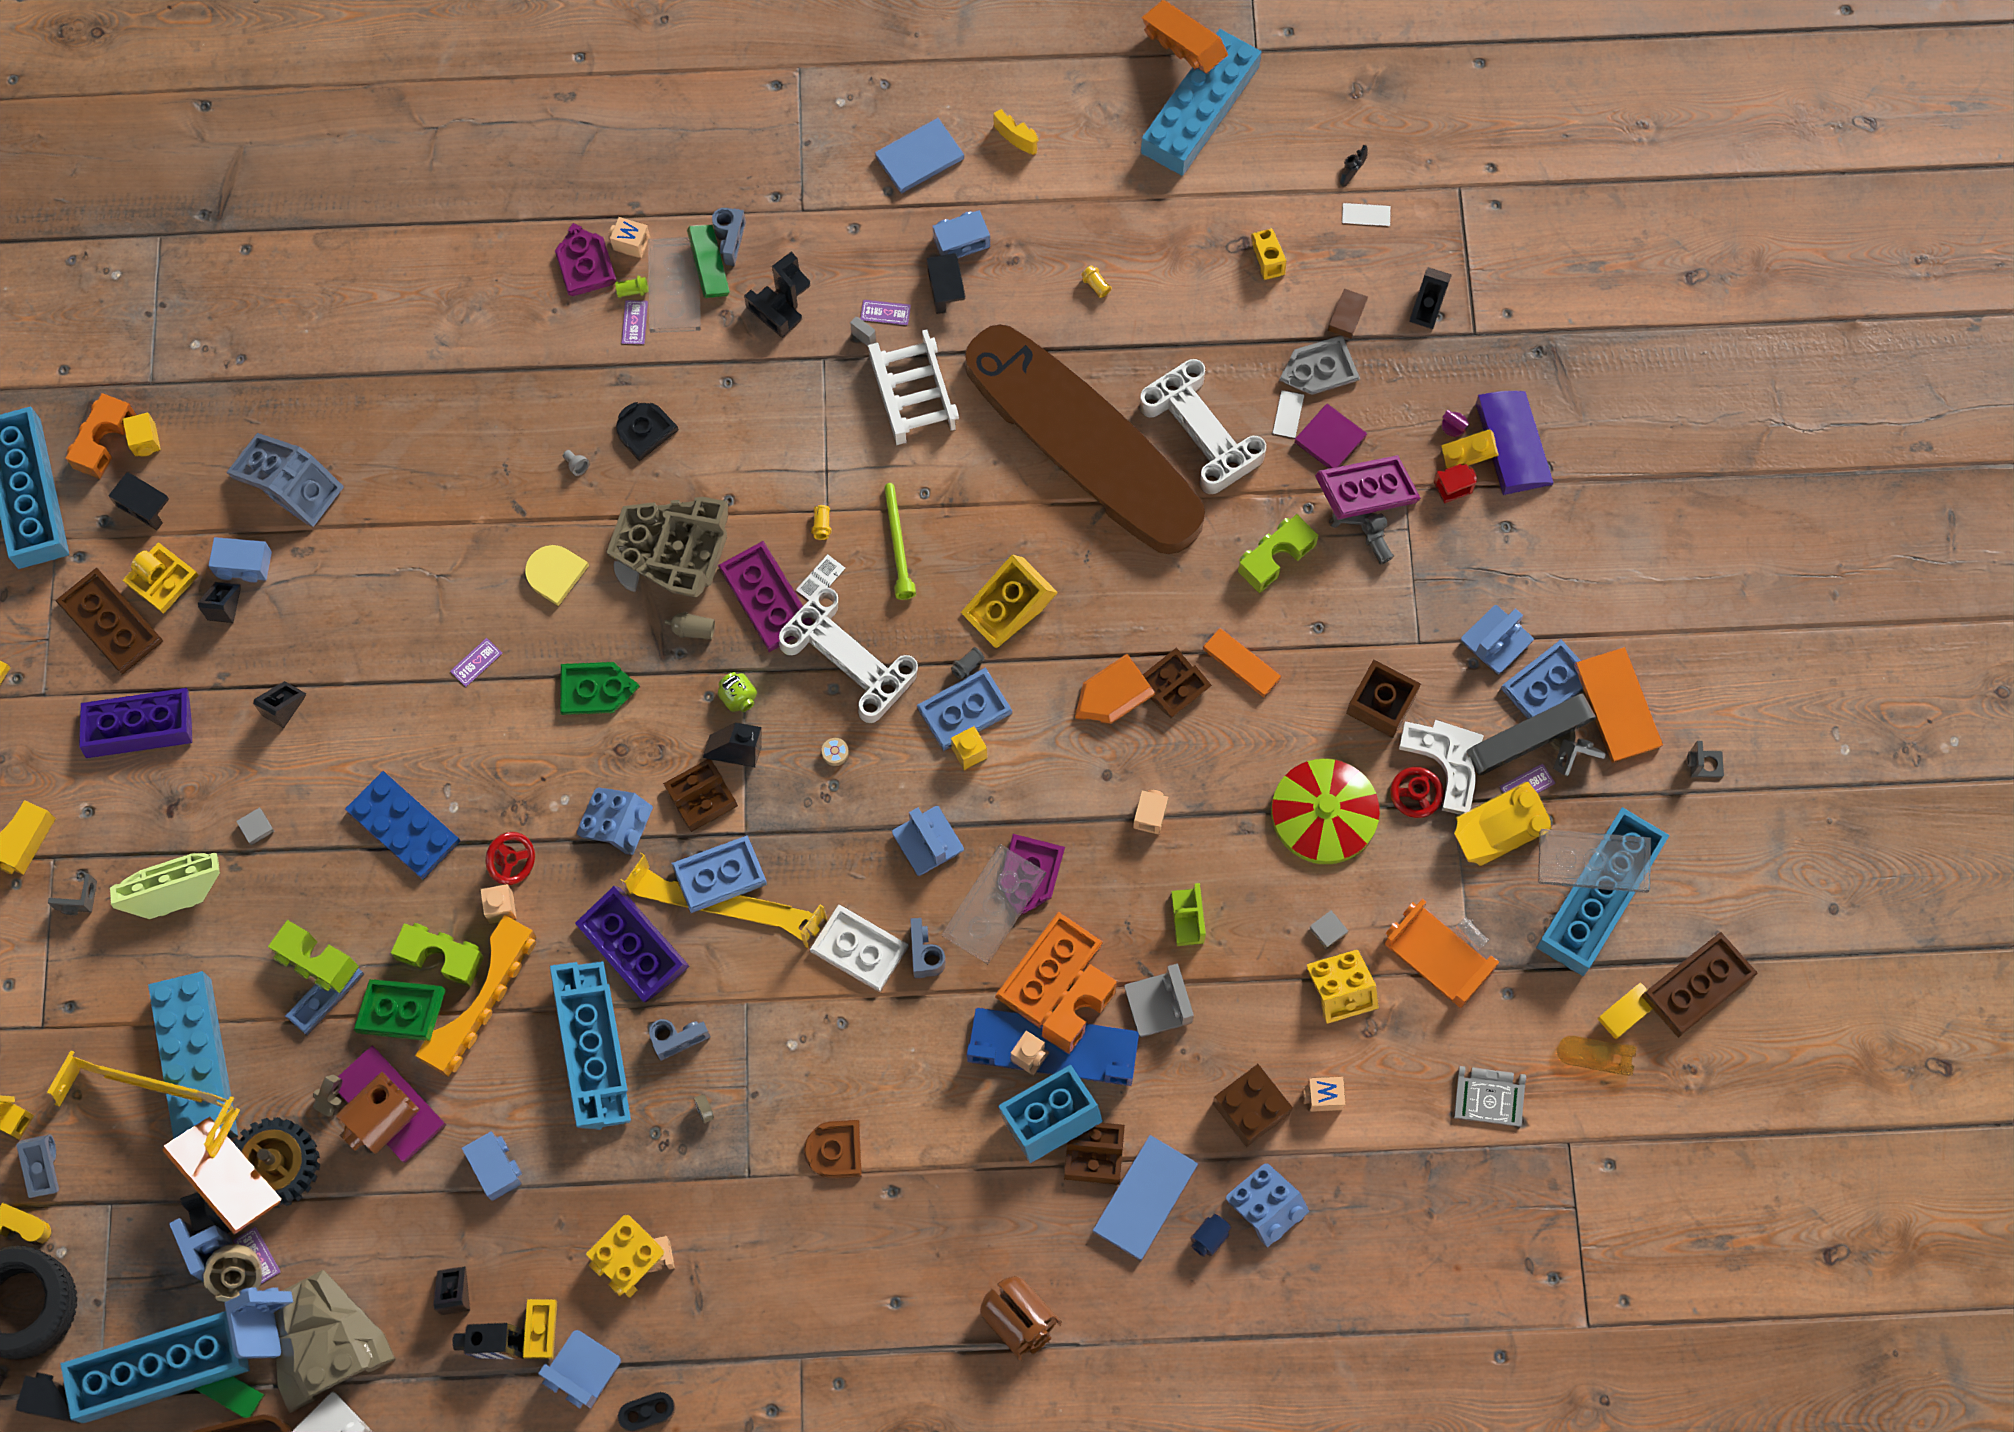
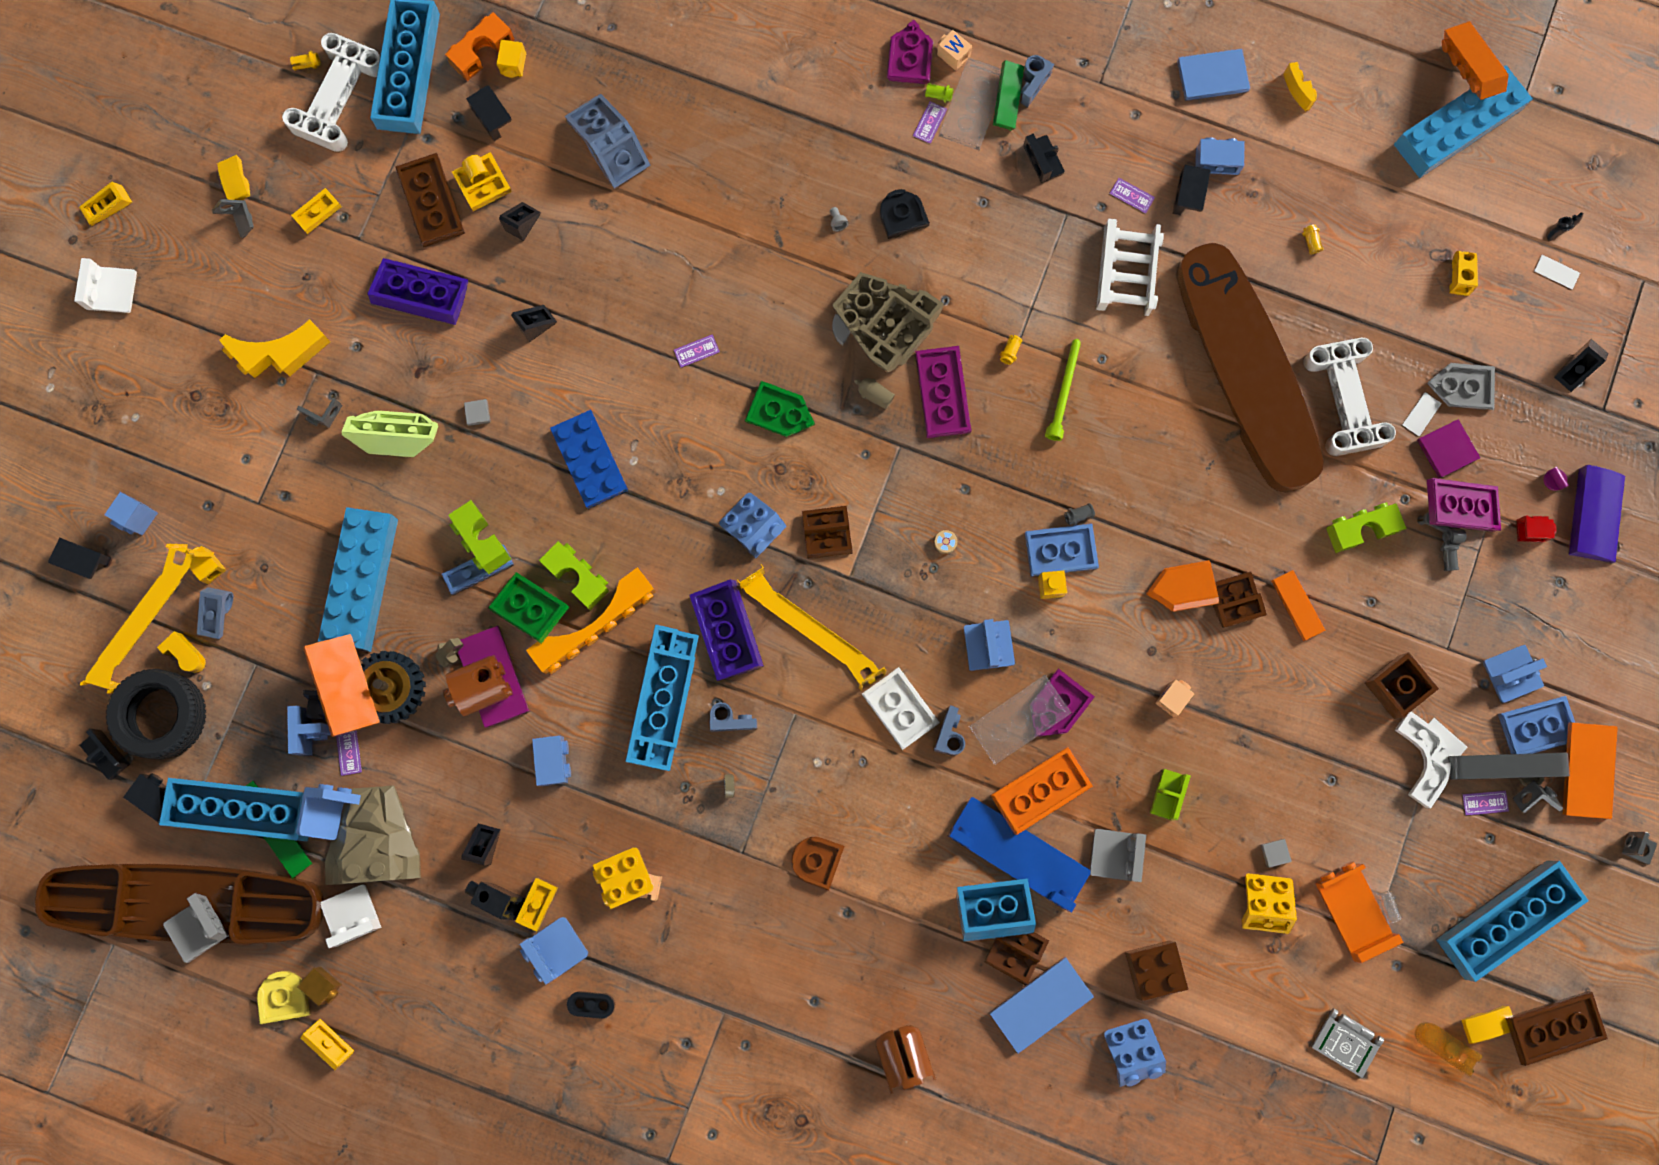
camera: 20 degrees right, 10 degrees up
yellow piece [47,1051,240,1158] -> none
tan cylinder [203,1244,262,1302] -> none
medium blue brick [209,537,272,582] -> none
light nougat brick [481,884,517,924] -> none
red piece [485,832,535,885] -> none
light yellow tile [525,545,589,606] -> none
medium blue tile [671,835,767,913] -> none
black slope [703,722,762,768] -> none
lime head [717,672,757,712] -> none
black panel [772,251,810,309] -> none
white beam [779,587,918,723] -> none
white sticker [796,555,845,600] -> none
light grey tile [850,317,876,346] -> none
yellow slope [961,555,1058,648] -> none
light nougat brick [1011,1031,1049,1076] -> none
orange arch [1041,964,1117,1054] -> none
dark blue brick [1190,1214,1231,1257] -> none
dish [1271,759,1380,864] -> none
light nougat brick [1303,1077,1345,1112] -> none
reddish brown tile [1327,289,1368,339] -> none
red piece [1390,767,1444,818] -> none
yellow plate [1441,429,1499,469] -> none
yellow slope [1454,782,1552,866] -> none
clear tile [1538,829,1651,893] -> none

